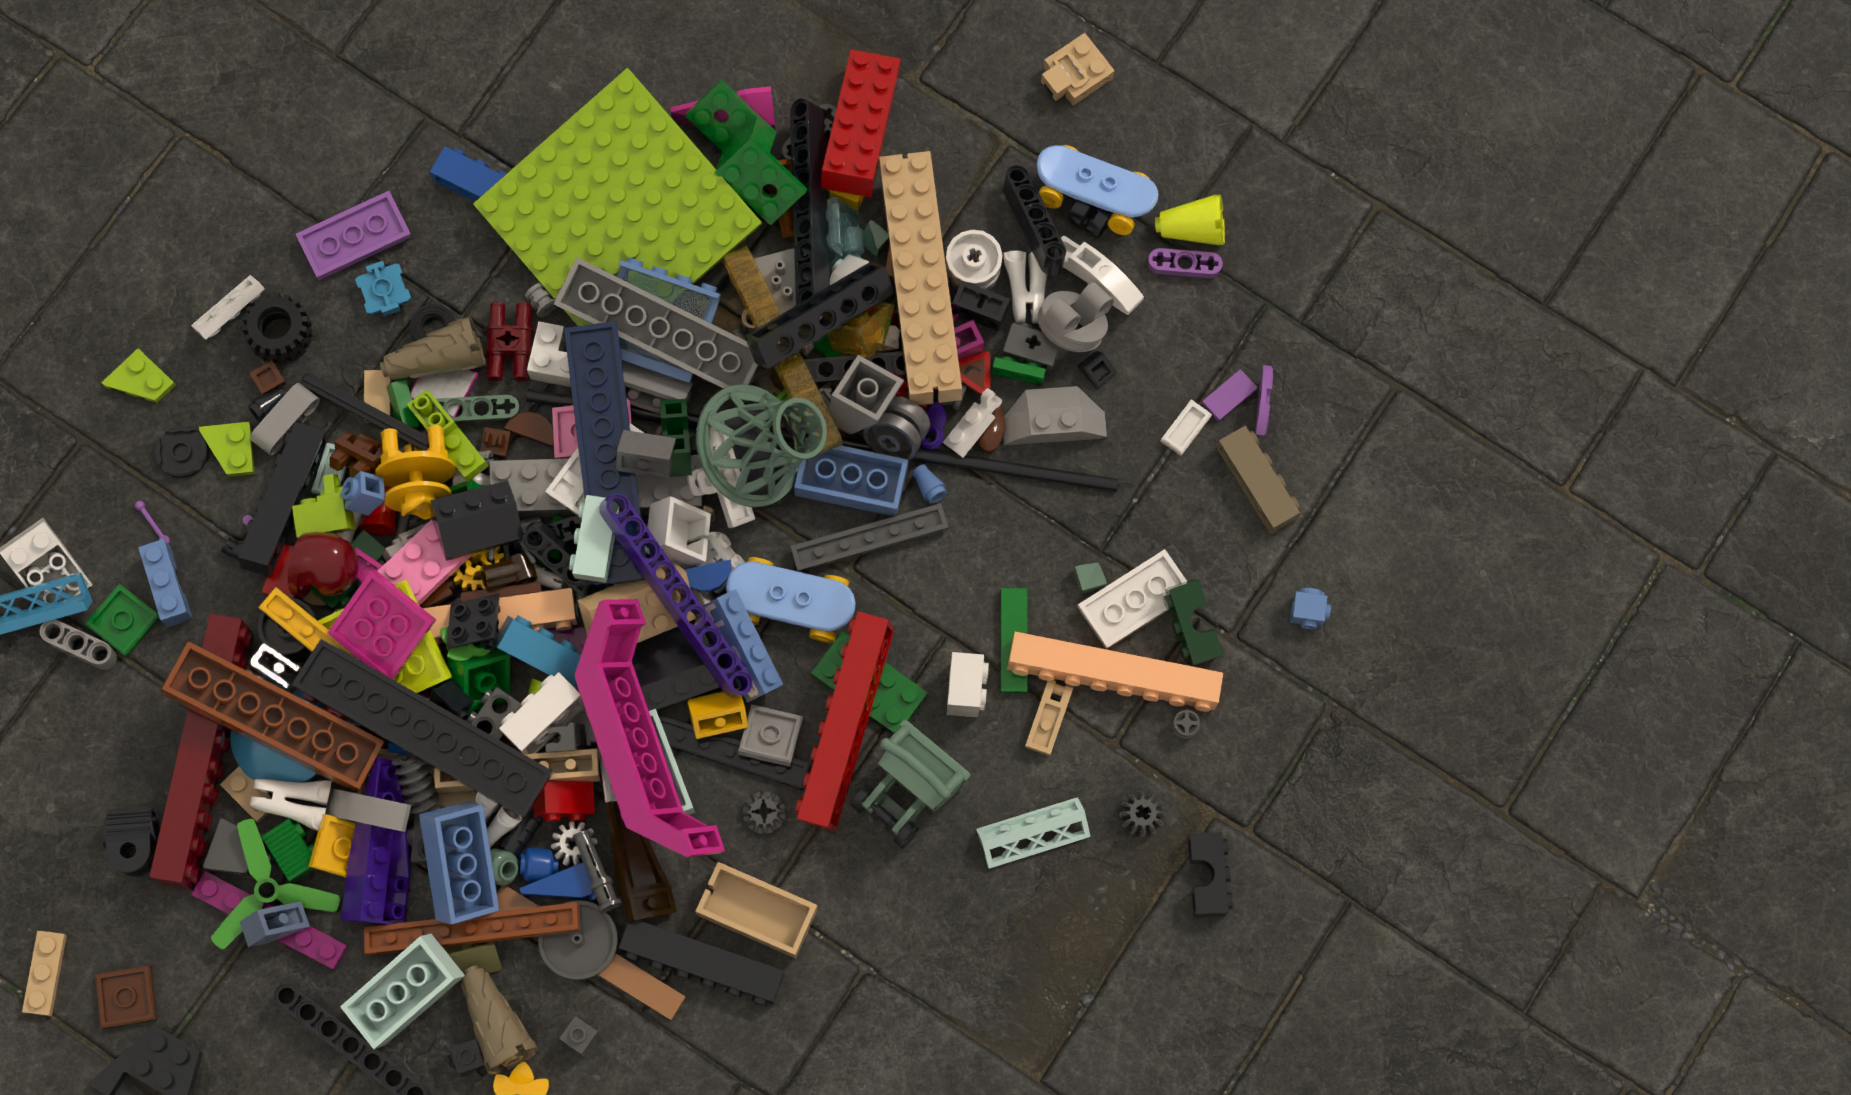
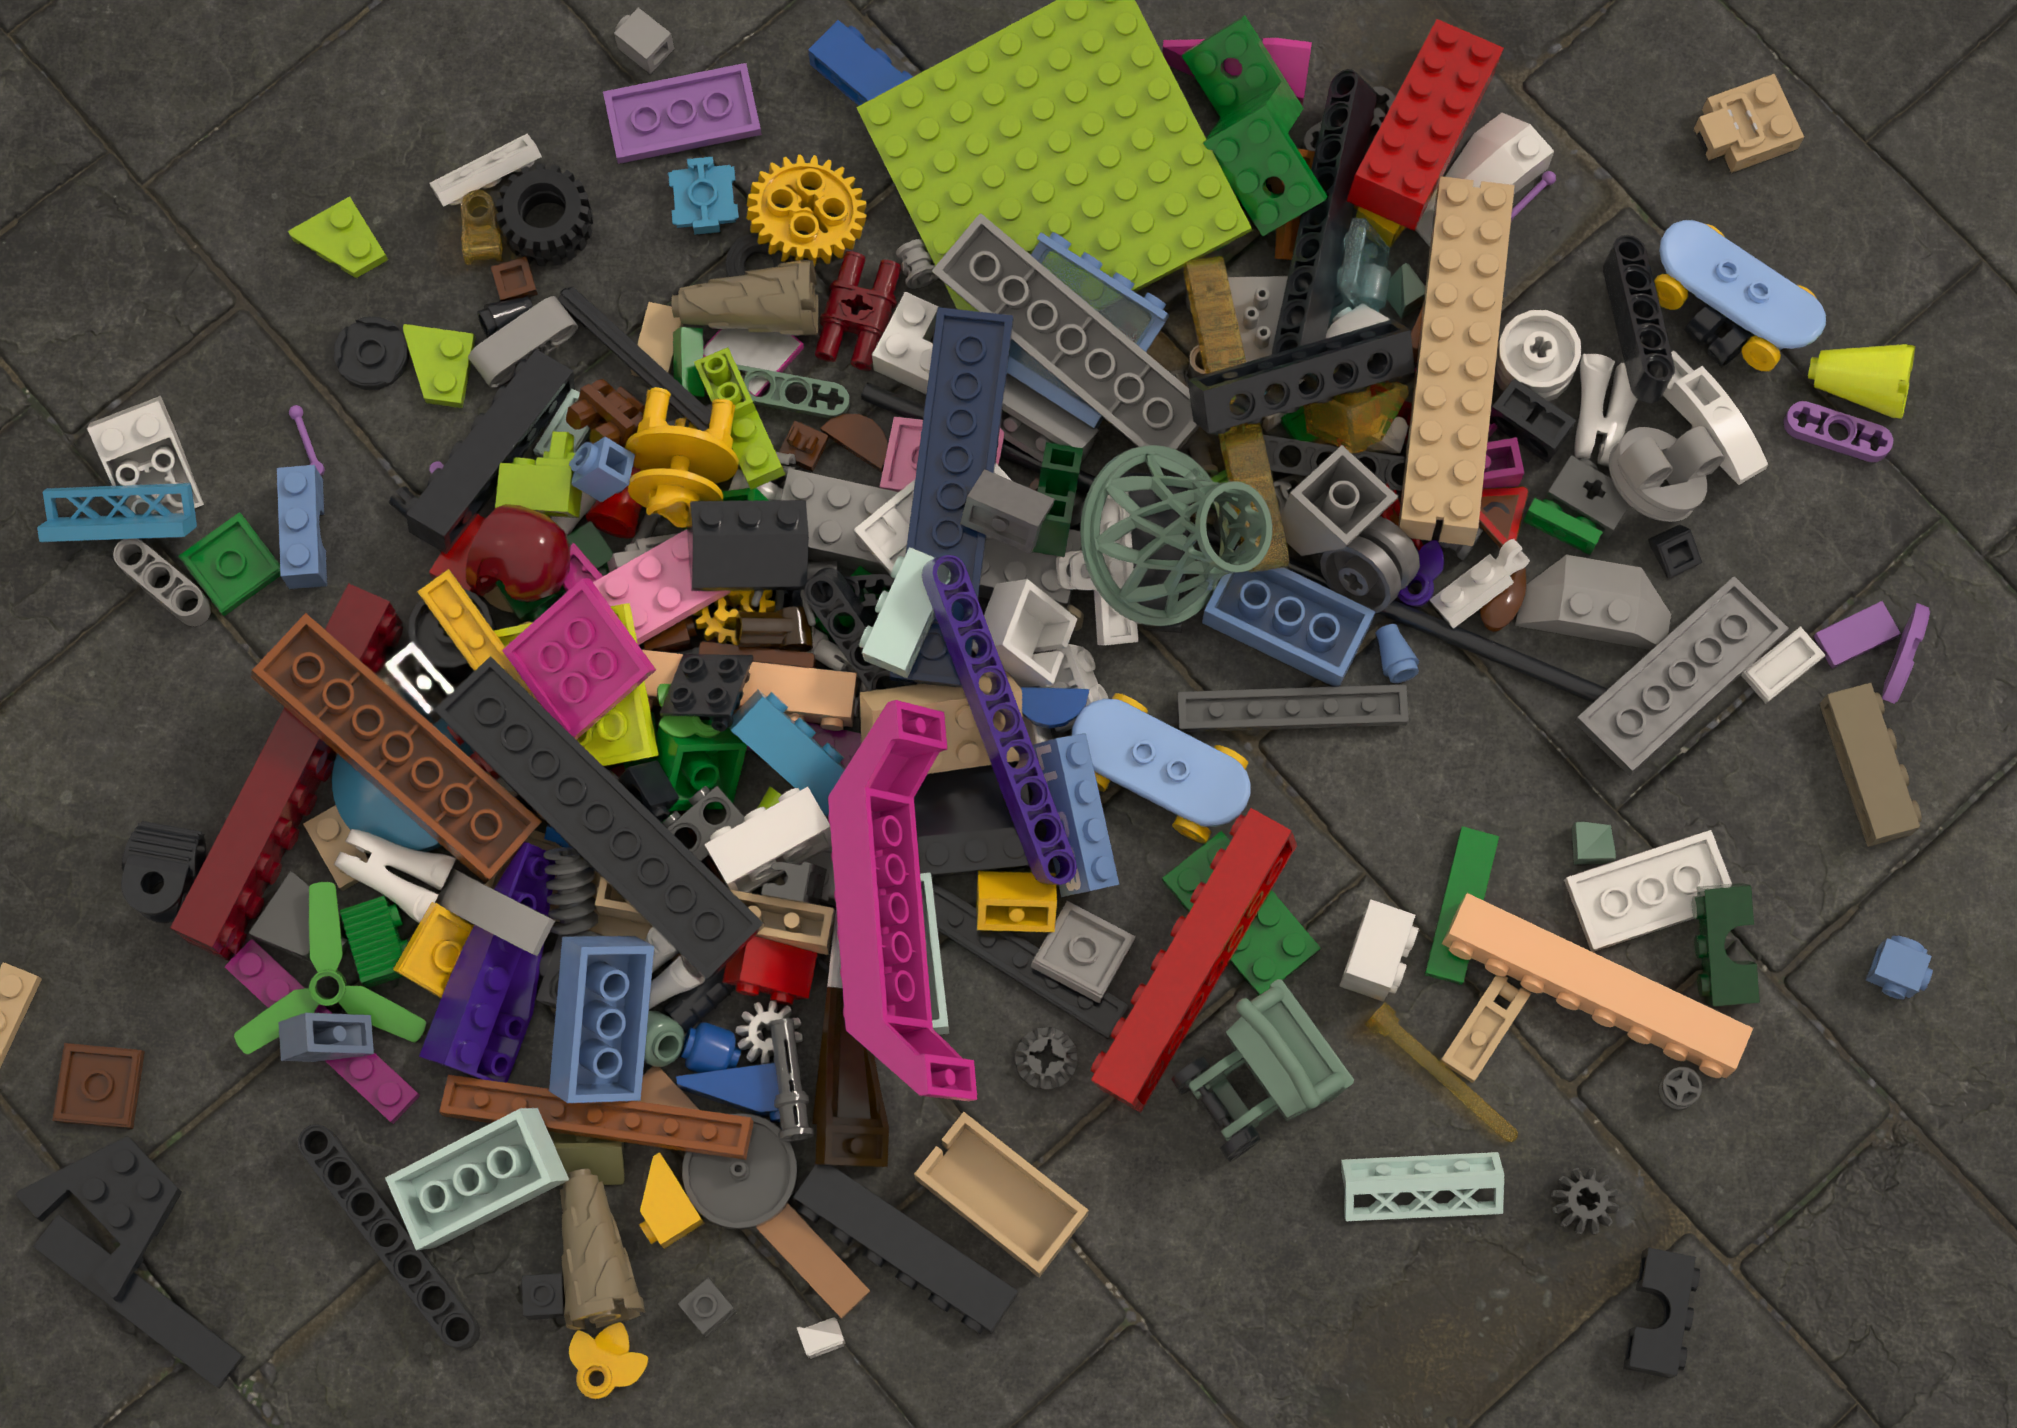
camera: 20 degrees right, 0 degrees up
none -> clear yellow piece [461,190,503,265]
none -> light grey brick [614,7,674,74]
none -> yellow slope [639,1152,704,1249]
none -> yellow gear [746,155,866,267]
none -> white slope [797,1318,846,1359]
none -> clear yellow piece [1364,1002,1518,1142]
none -> white wedge [1415,113,1554,246]
none -> medium lavender hinge [1511,171,1556,221]
none -> flat silver plate [1574,577,1789,776]

